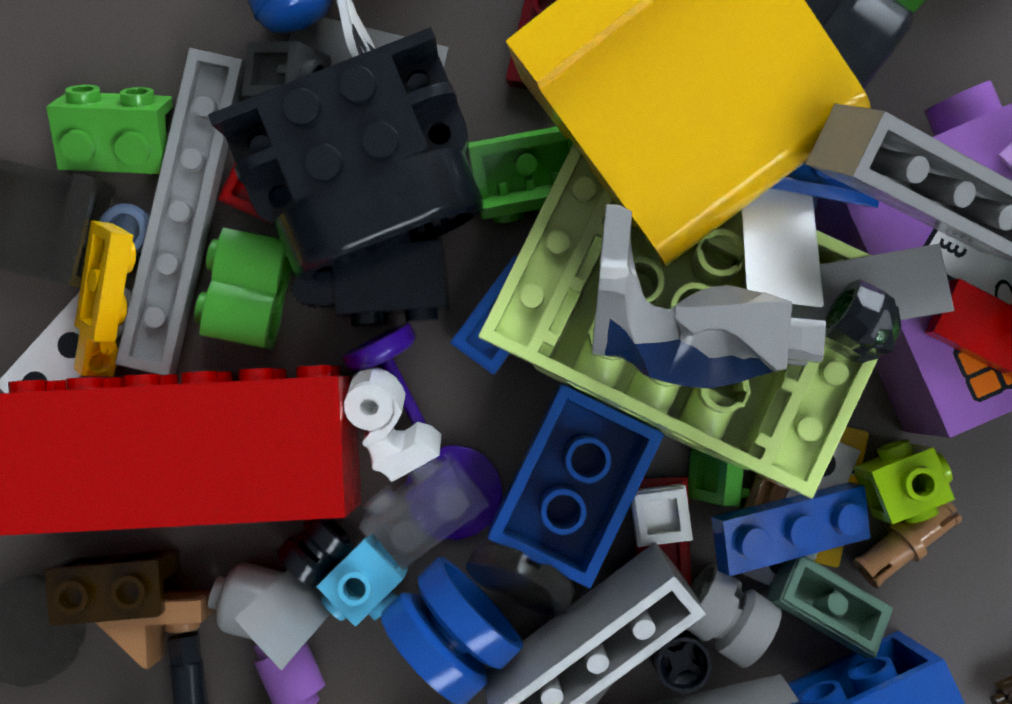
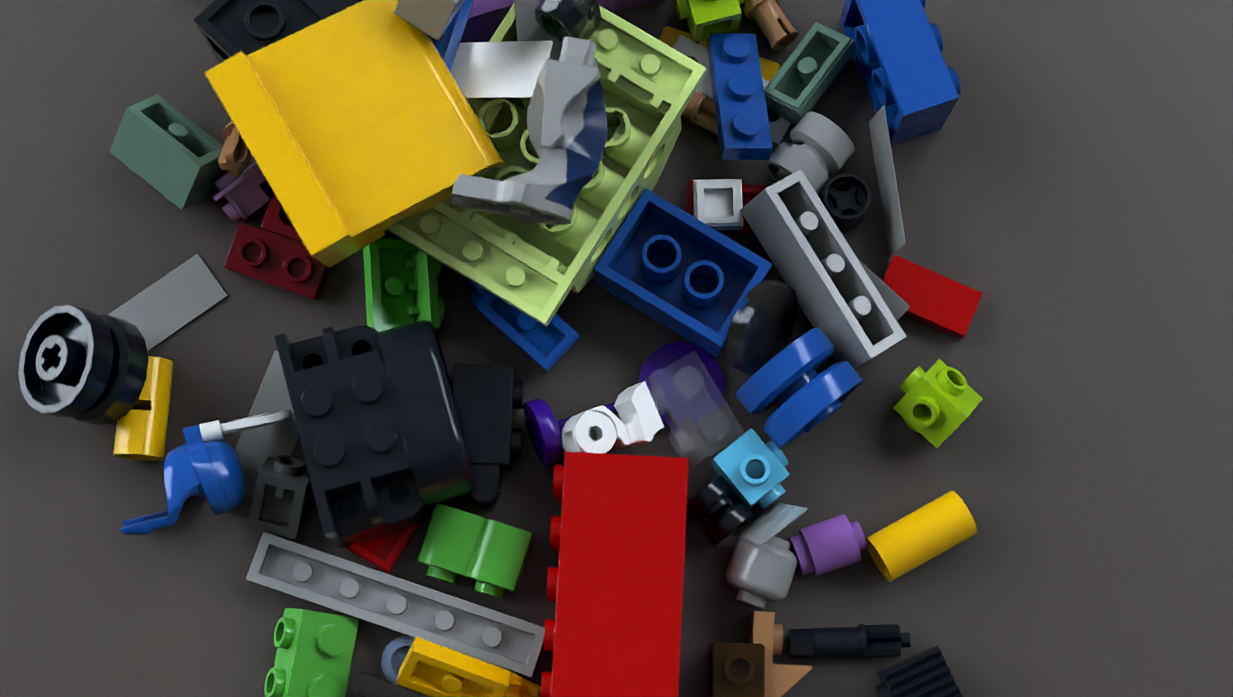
camera: 85 degrees left, 10 degrees down
bright green tile [688,448,750,507] -> none

